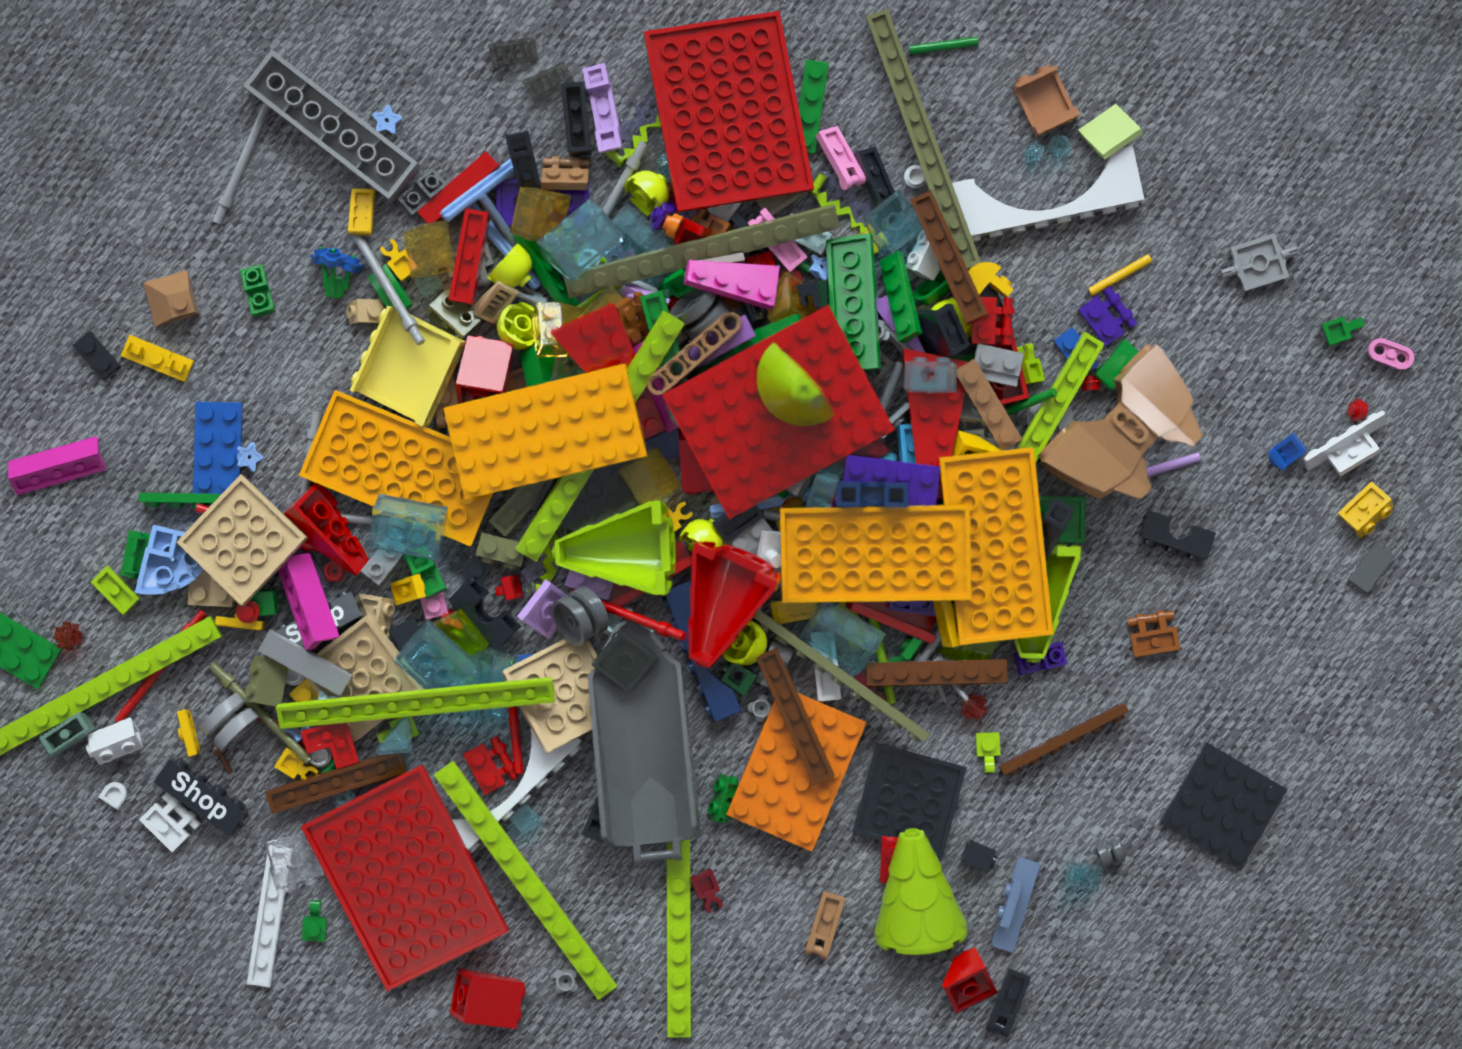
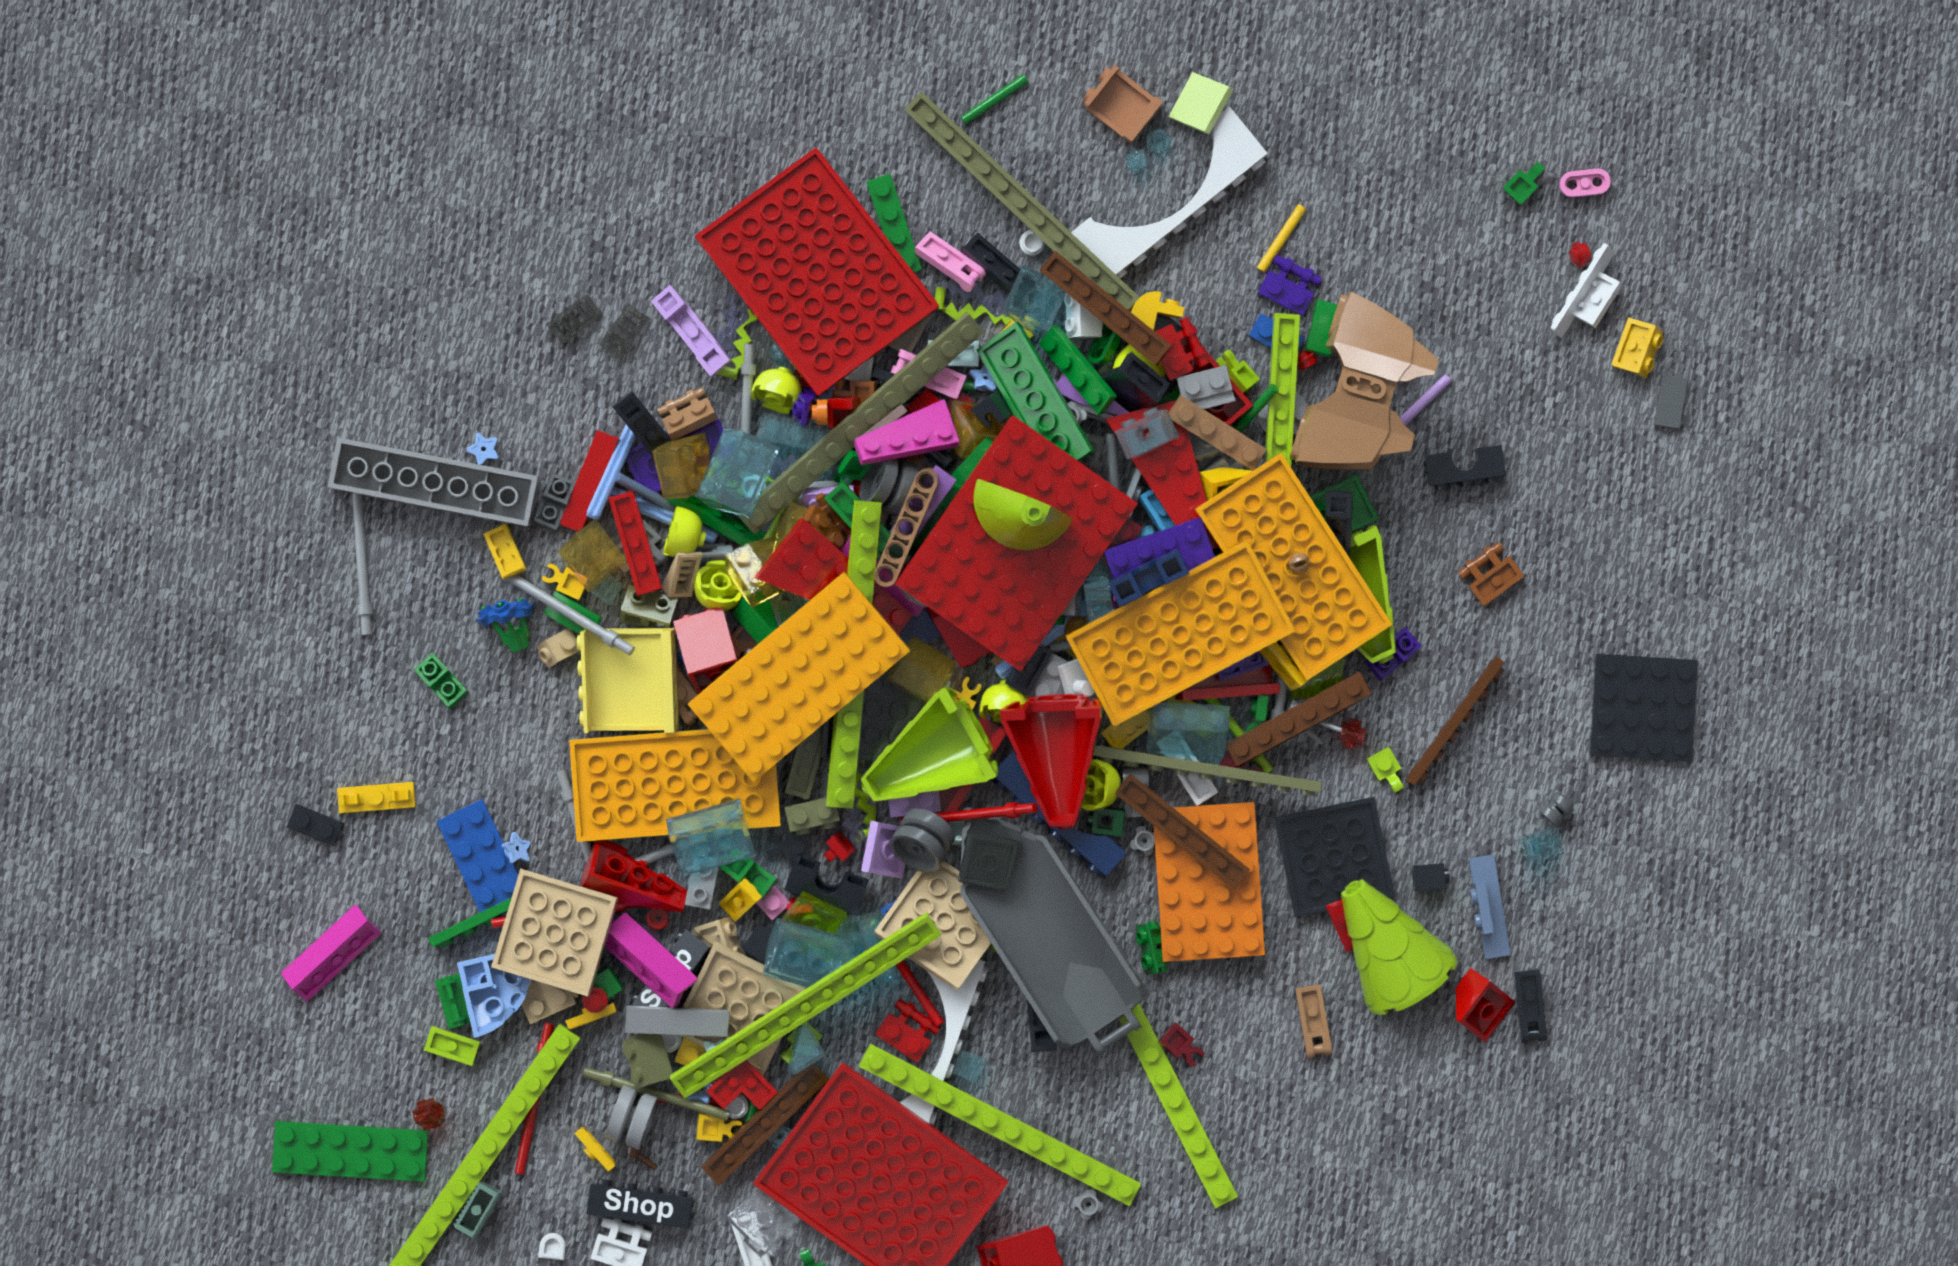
camera: 30 degrees left, 0 degrees up
white brick [86,718,143,765] -> none
medium nougat slope [143,270,200,327] -> none
black brick [561,81,592,157] -> none
light grey plate [1220,233,1299,292] -> none
blue bracket [1268,432,1308,471] -> none
none -> medium nougat hinge [1289,553,1310,574]

